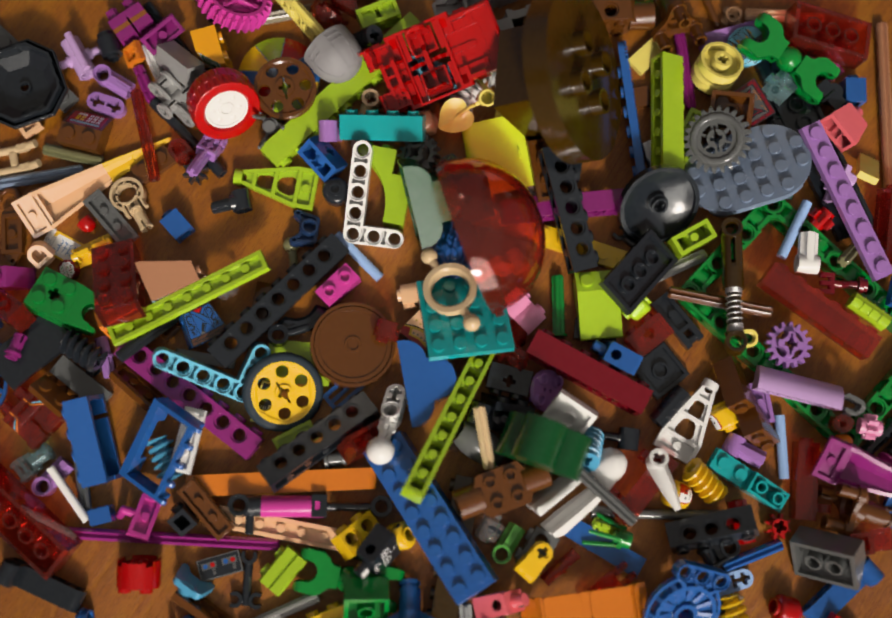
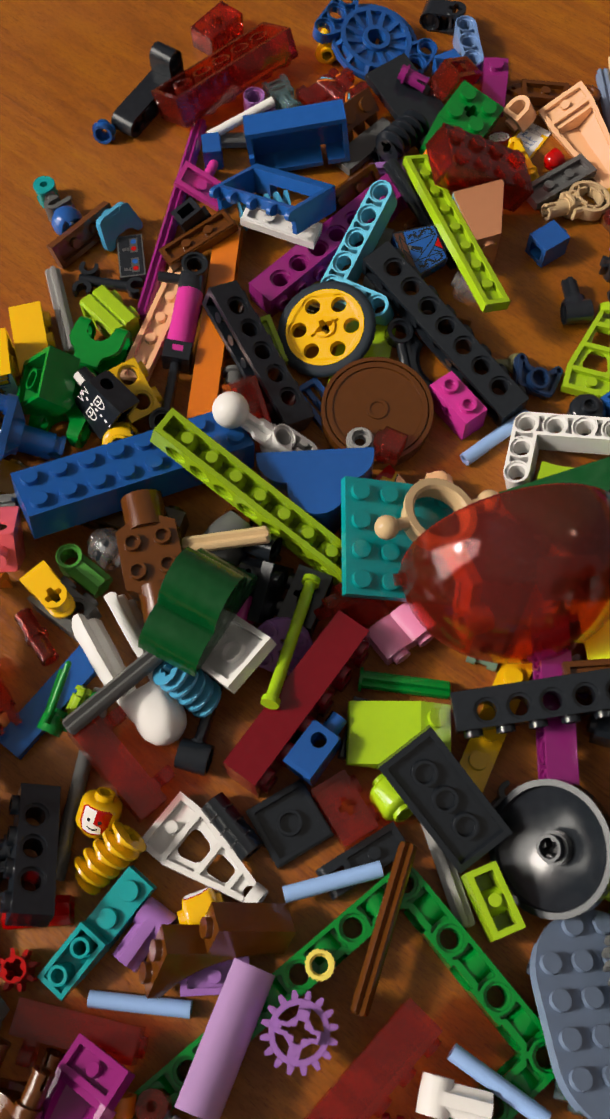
camera: 105 degrees right, 15 degrees down
red brick [116,555,162,594] -> none
white piece [645,448,681,511] -> none
dark brown piece [720,217,748,356] -> none
none -> lime bar [260,573,321,710]
none -> light blue piece [282,860,384,903]
none -> light grey plate [346,427,375,448]

